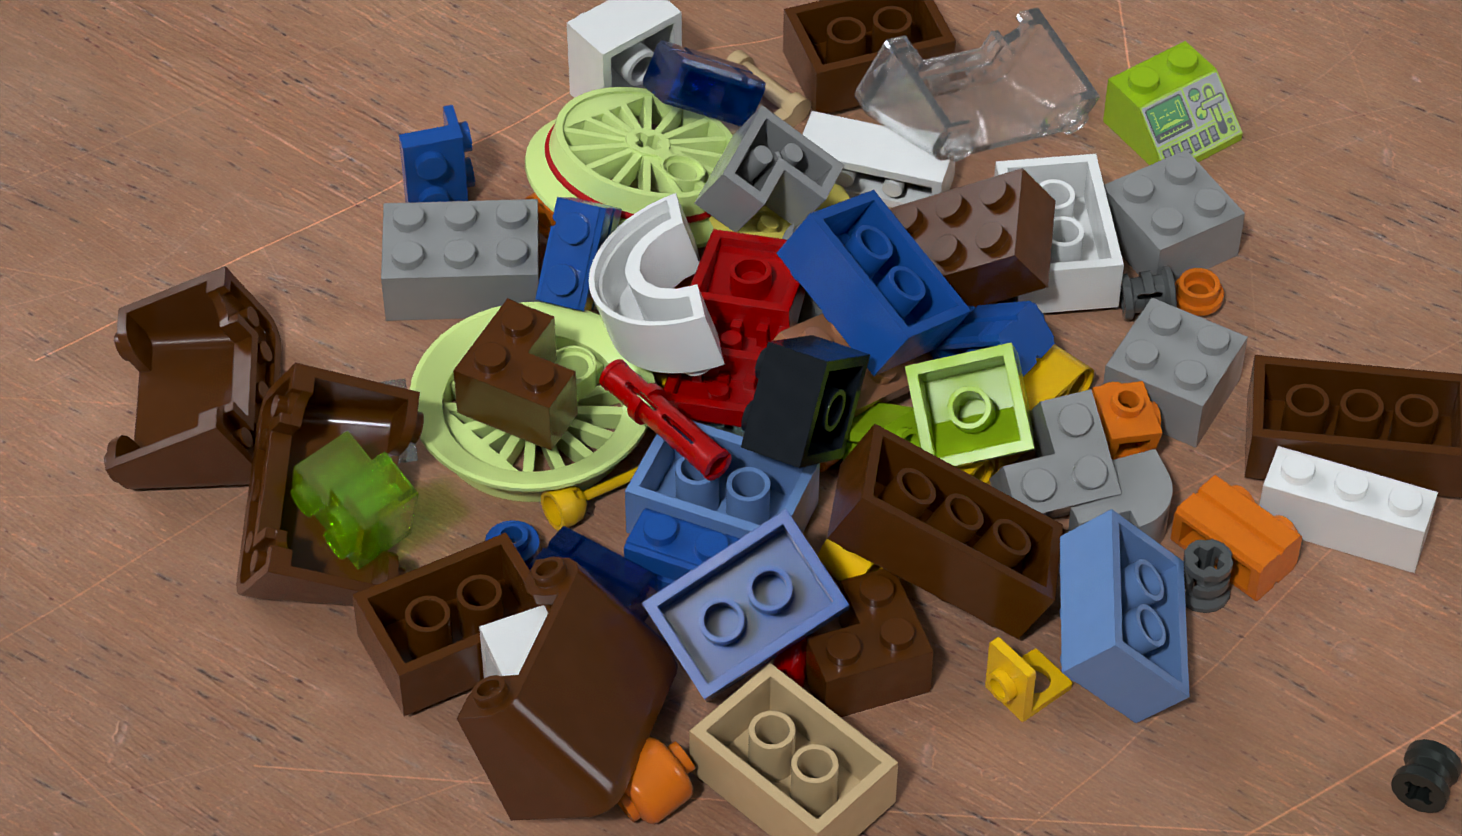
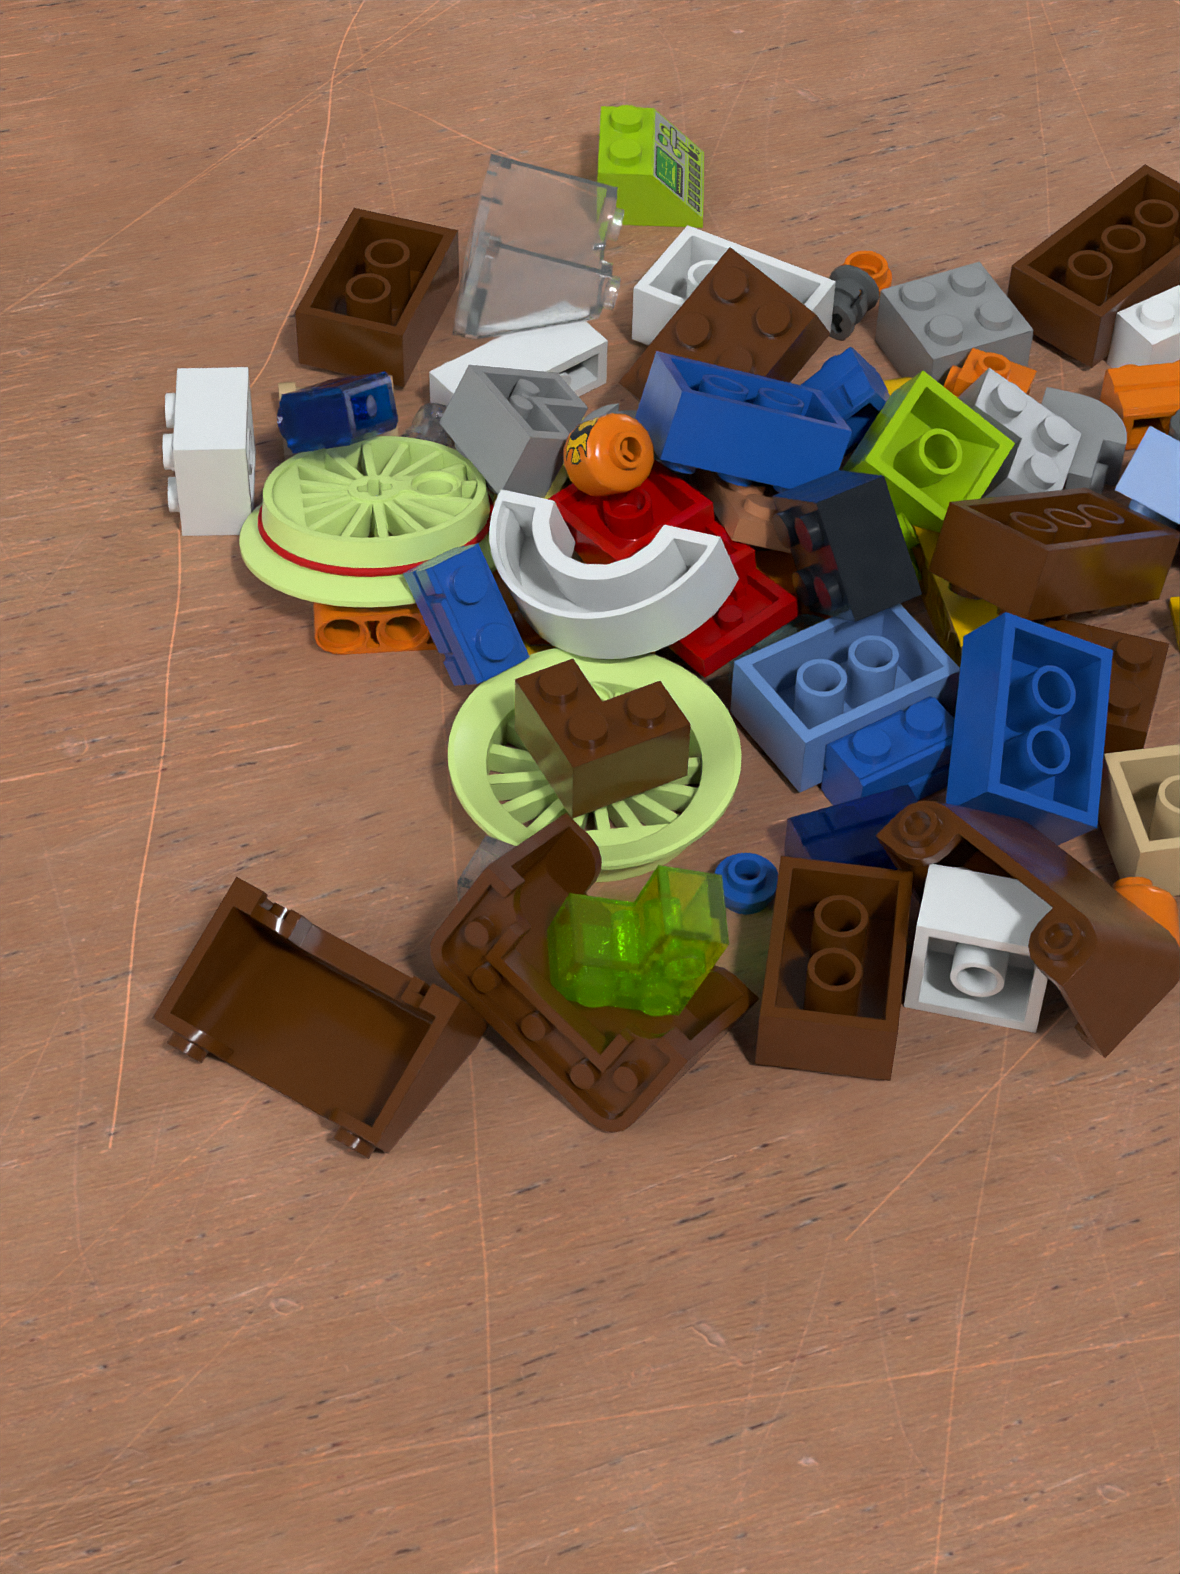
camera: 55 degrees left, 0 degrees up
light grey brick [381,199,541,321] -> none
blue bracket [399,105,475,203] -> none
yellow hinge [541,467,638,531] -> none
red pin [599,359,732,481] -> none
light grey brick [1104,150,1245,282] -> none
none -> orange head [563,413,654,497]

